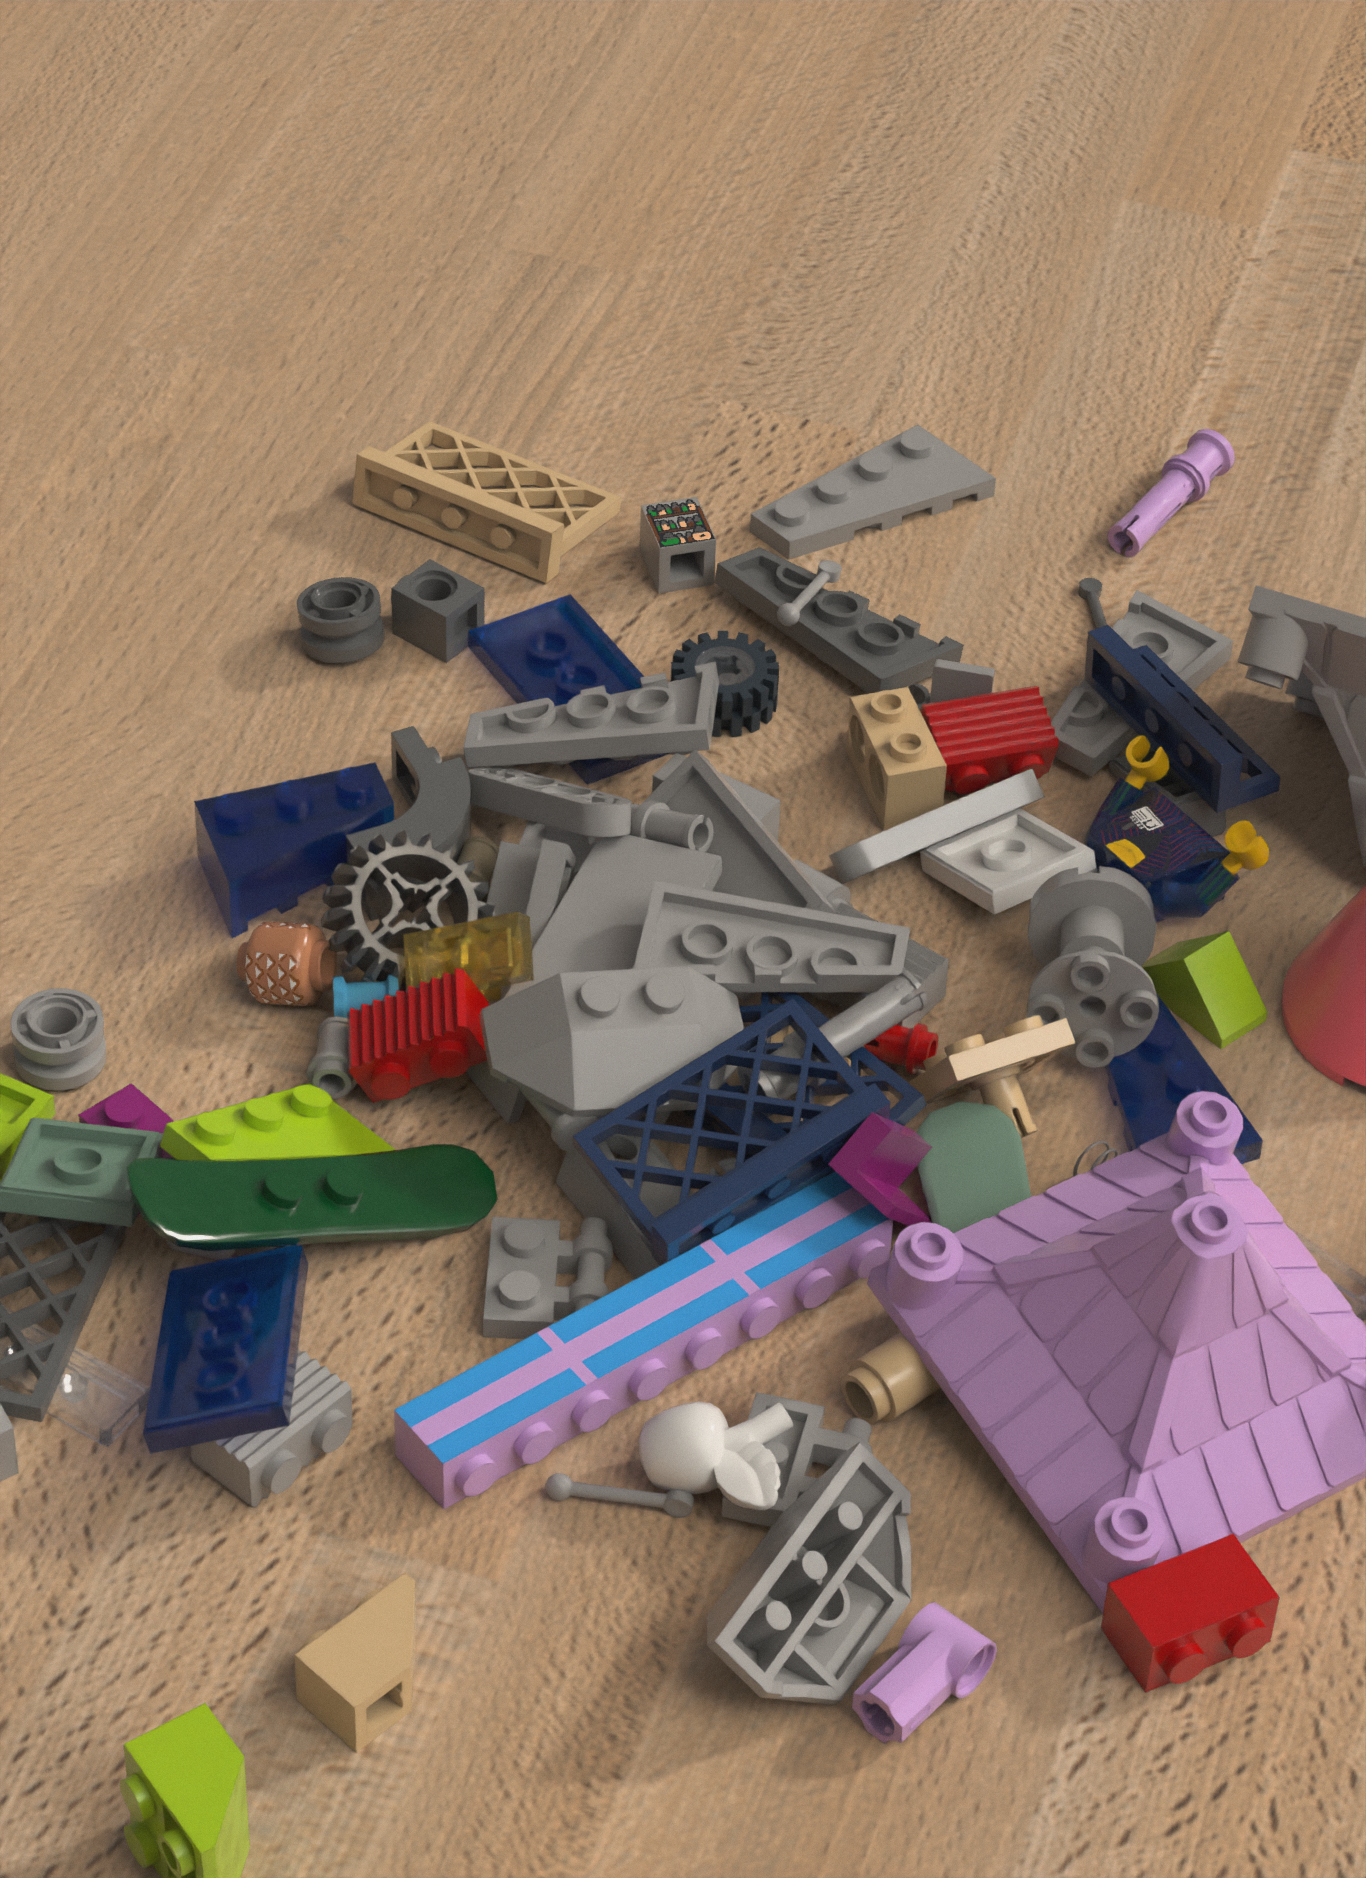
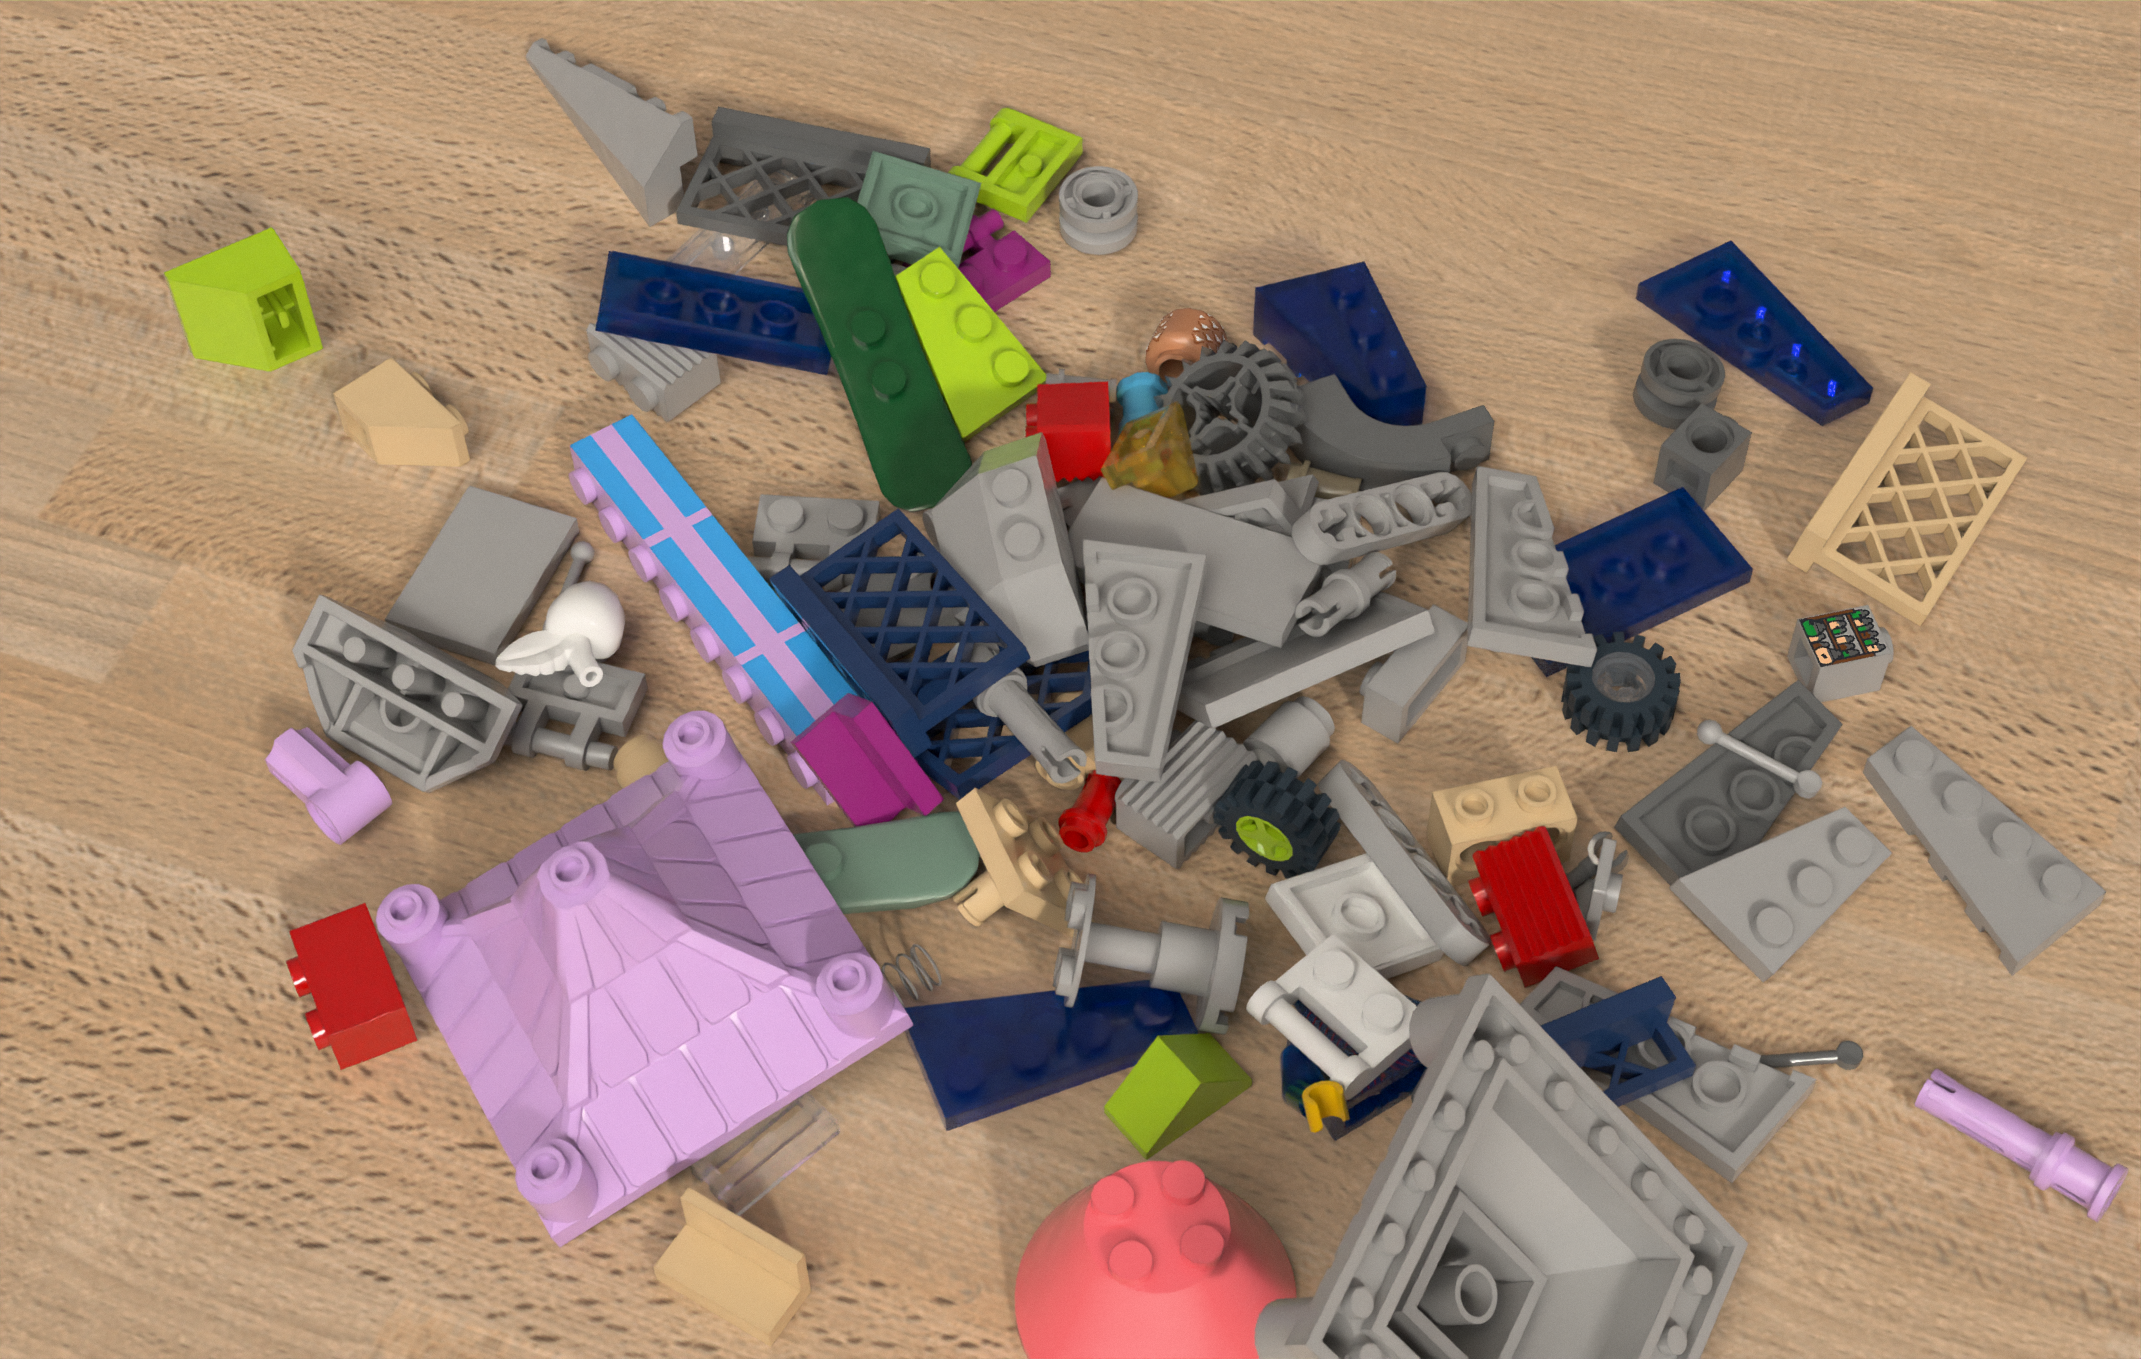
camera: 95 degrees right, 10 degrees up
none -> light grey tile [385,485,579,665]
none -> black wheel [1213,760,1341,879]
none -> white plate [1246,933,1417,1100]
none -> clear blue wing [1636,240,1873,426]
none -> light grey wing [1669,807,1892,982]

